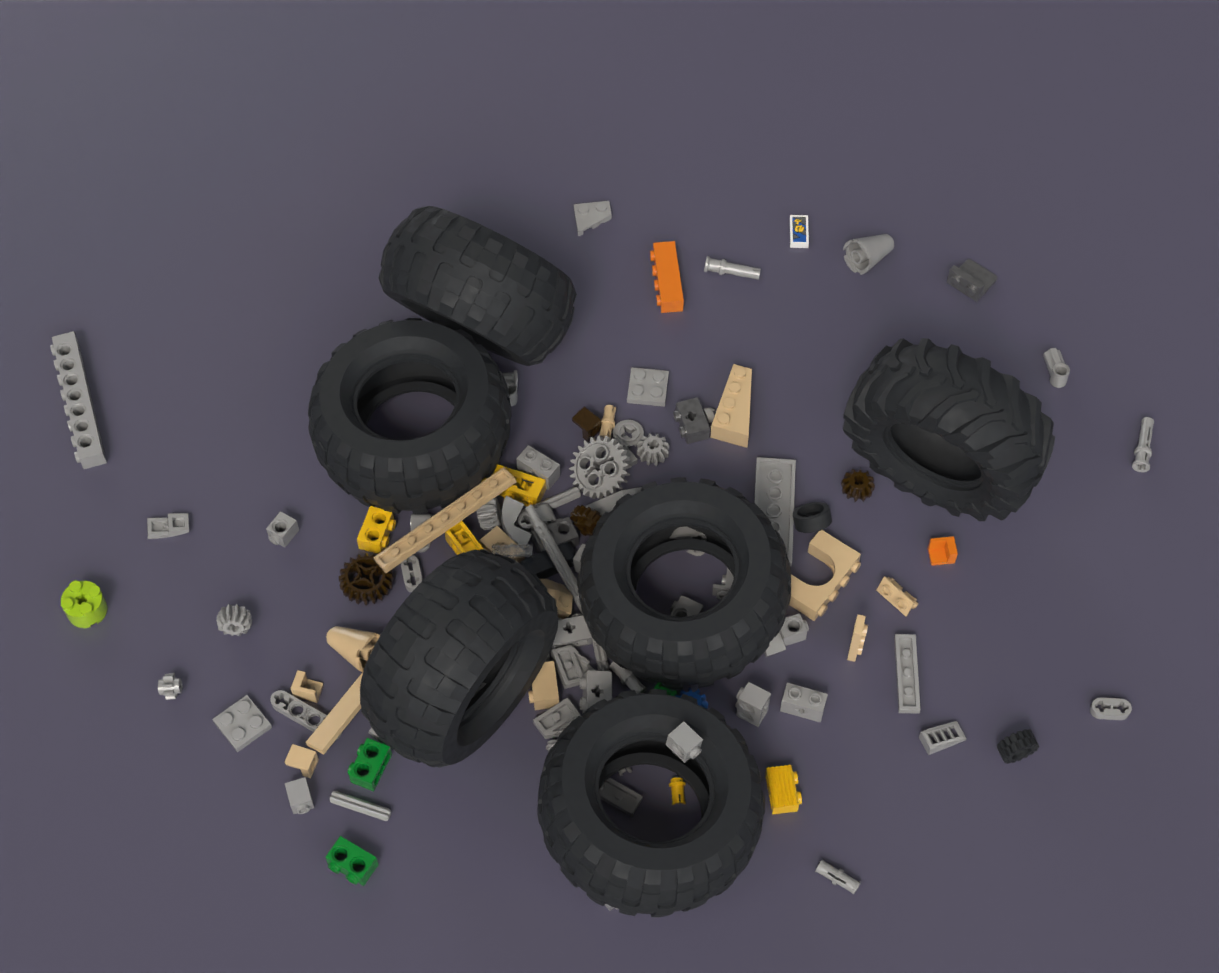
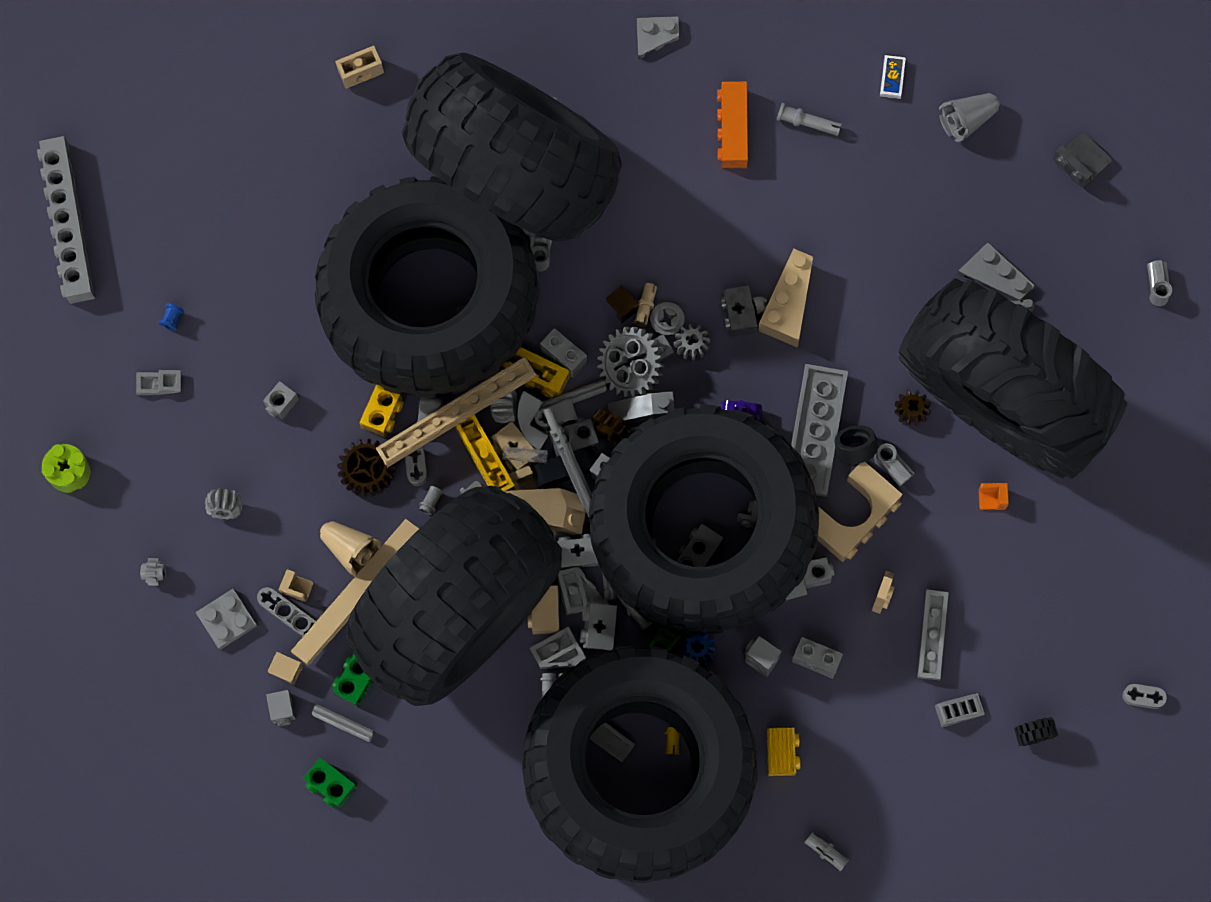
camera: 10 degrees right, 15 degrees up
light grey plate [627,367,669,407] -> none
light grey brick [666,722,703,763] -> none
tan hinge [876,576,919,616] -> none
none -> blue bush [158,303,184,331]
none -> tan brick [335,45,384,89]
none -> light grey piece [874,443,915,486]

